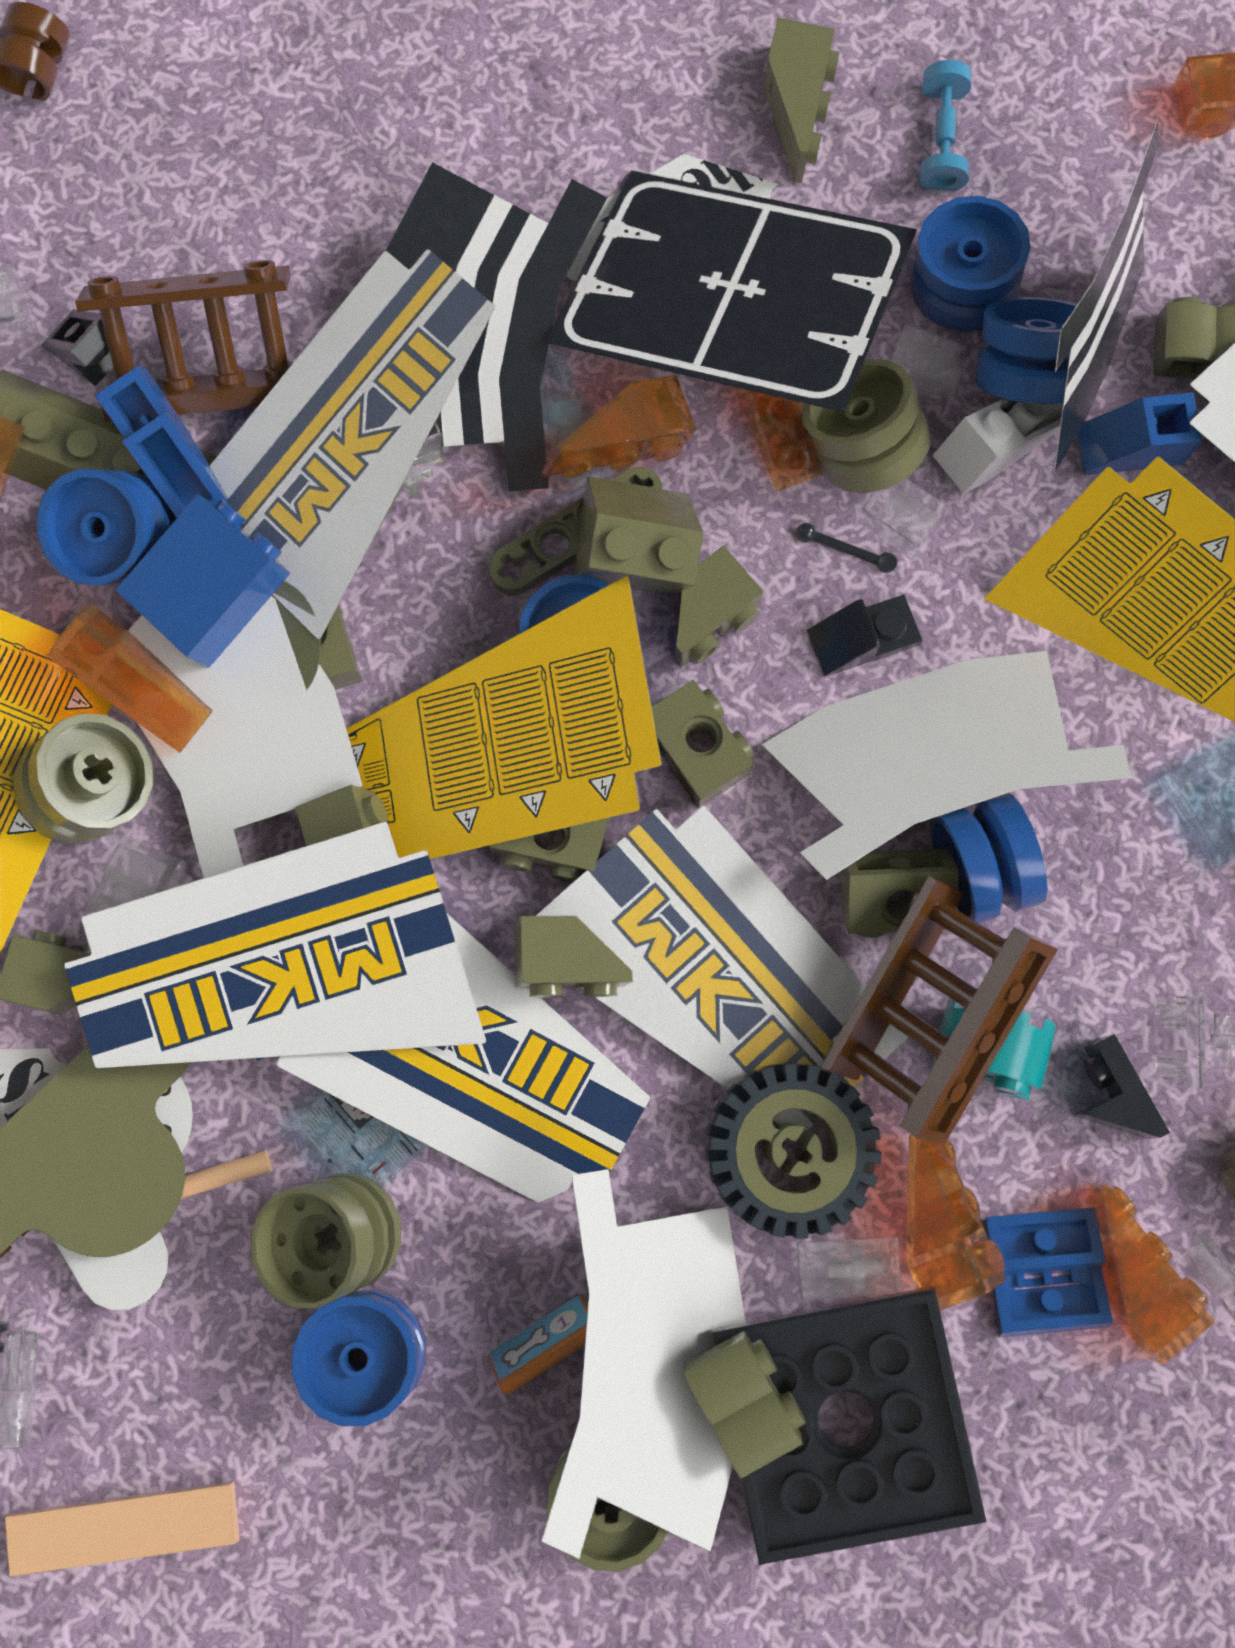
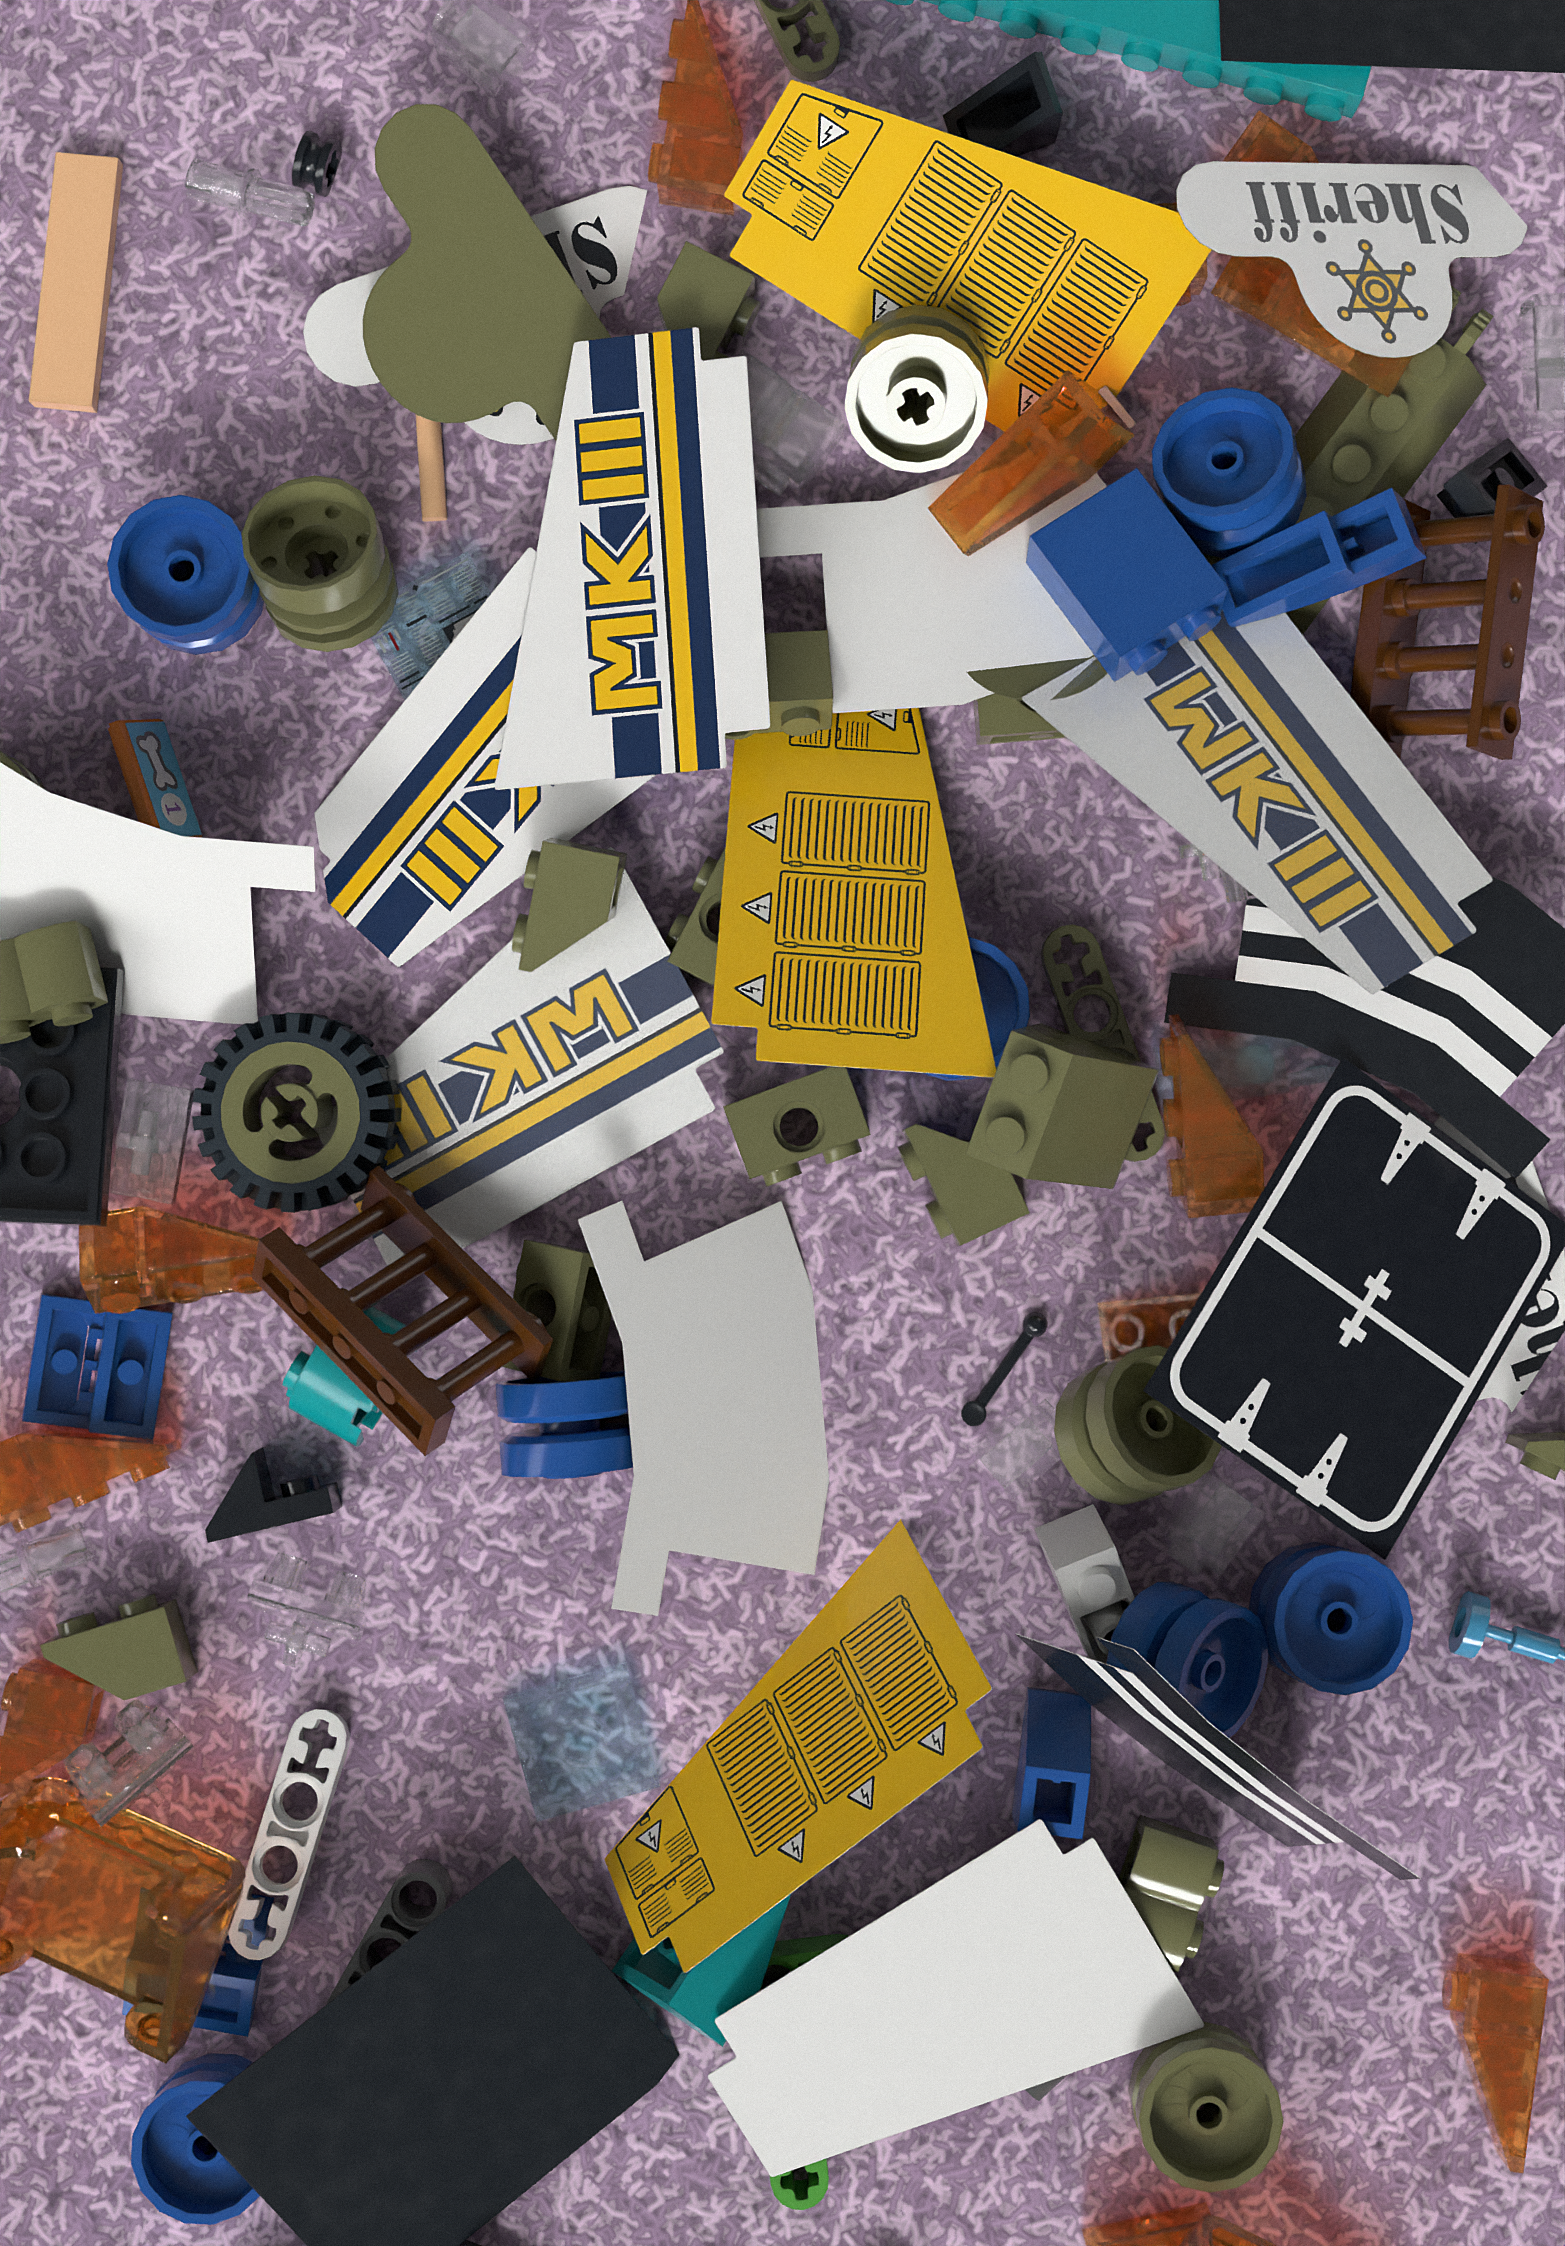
camera: 105 degrees right, 10 degrees up
black slope [807,594,923,677] -> none

